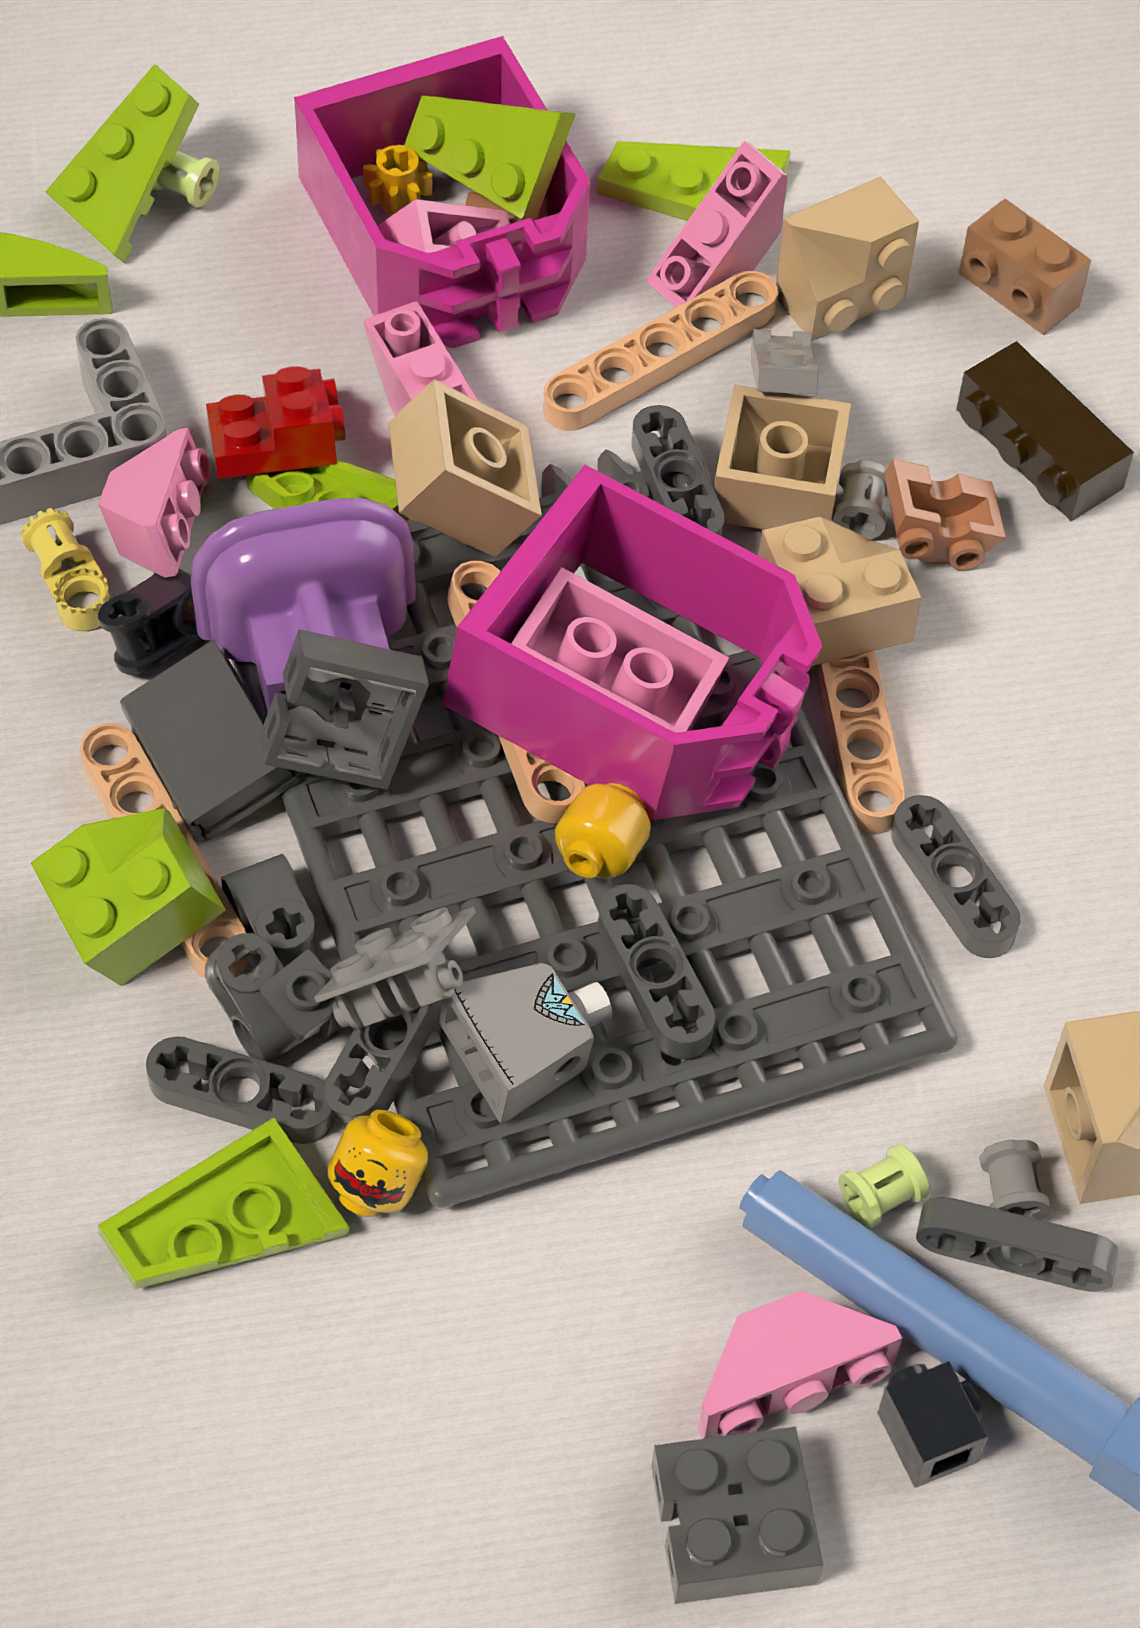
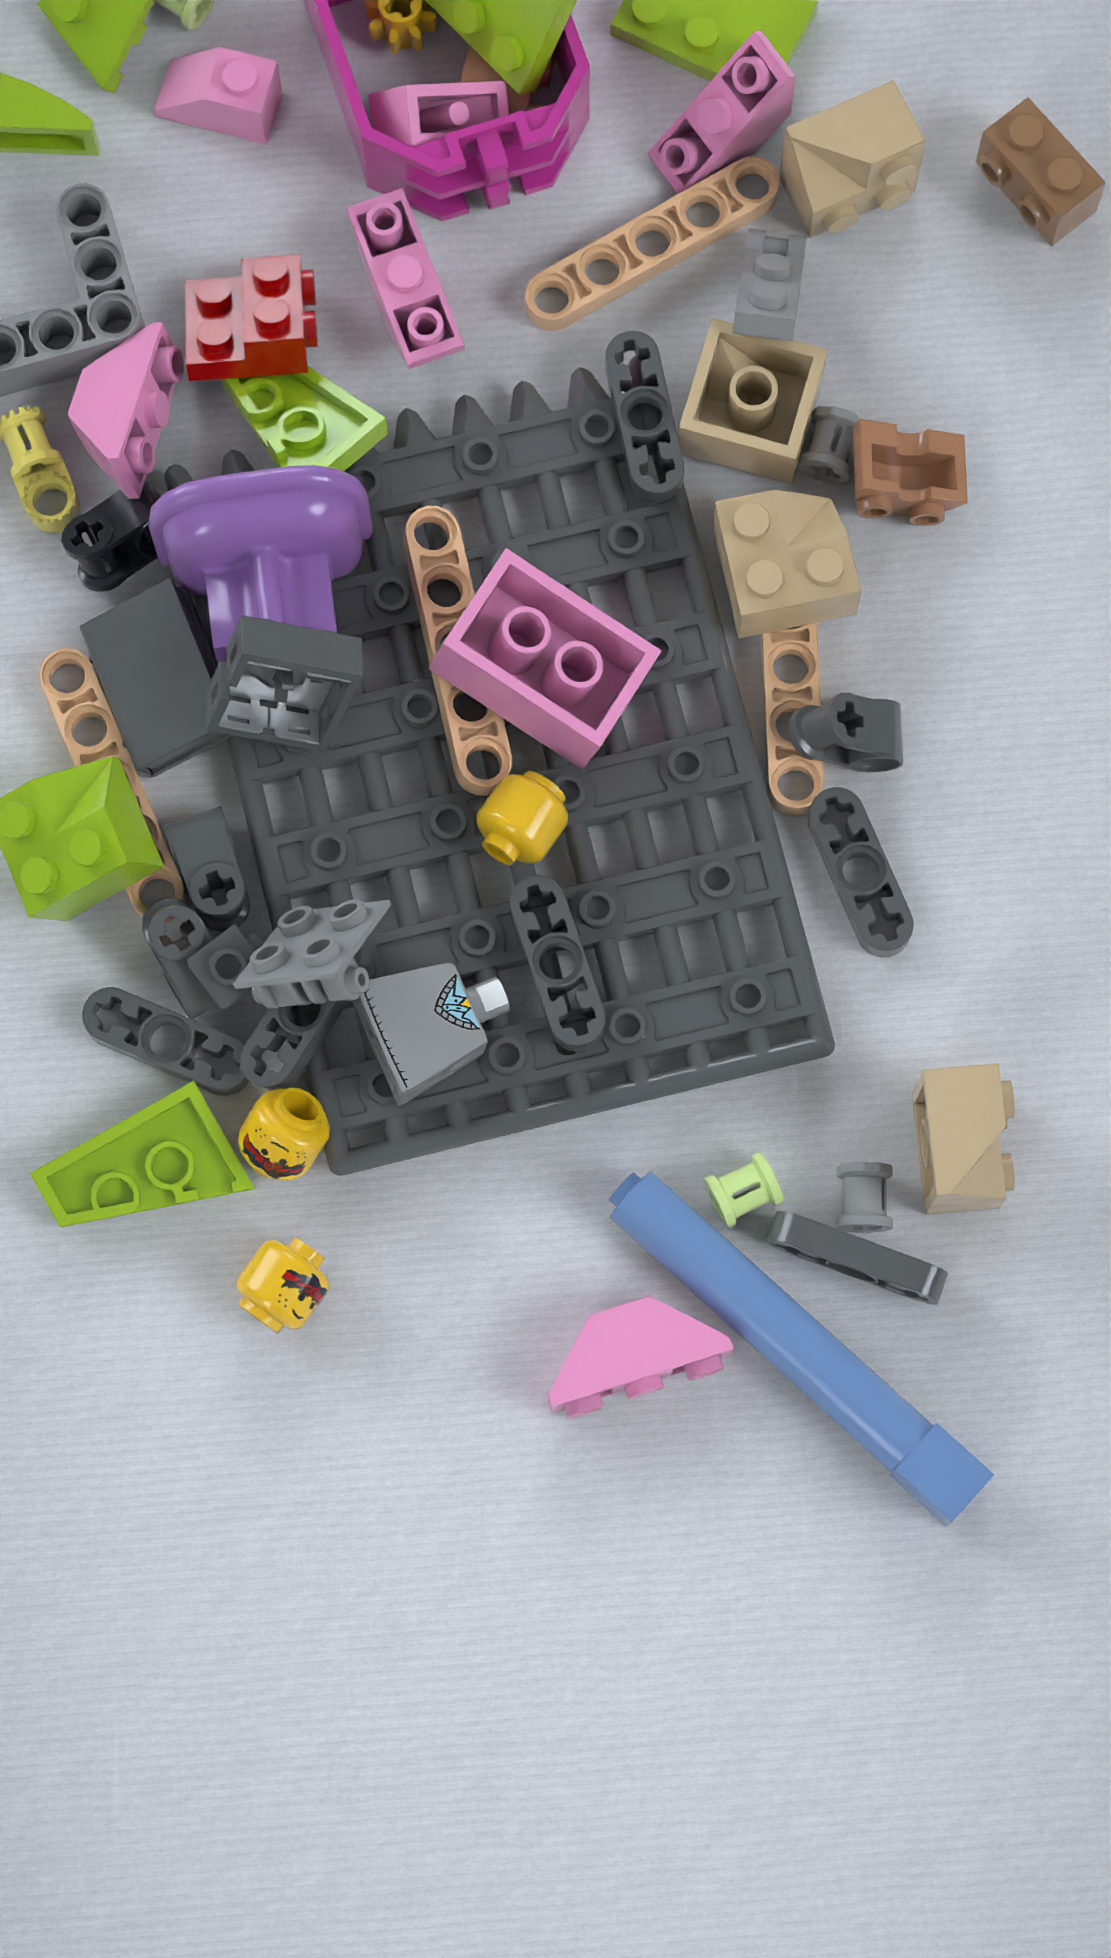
camera: 10 degrees right, 20 degrees up
tan slope [389,379,542,557] -> none
dark pink container [443,465,822,820] -> none
dark grey piece [651,1427,823,1604] -> none
black brick [877,1361,988,1488] -> none
dark brown brick [956,341,1134,521] -> none
none -> bright pink slope [154,47,283,145]
none -> yellow head [236,1237,330,1334]
none -> dark grey piece [788,692,903,772]

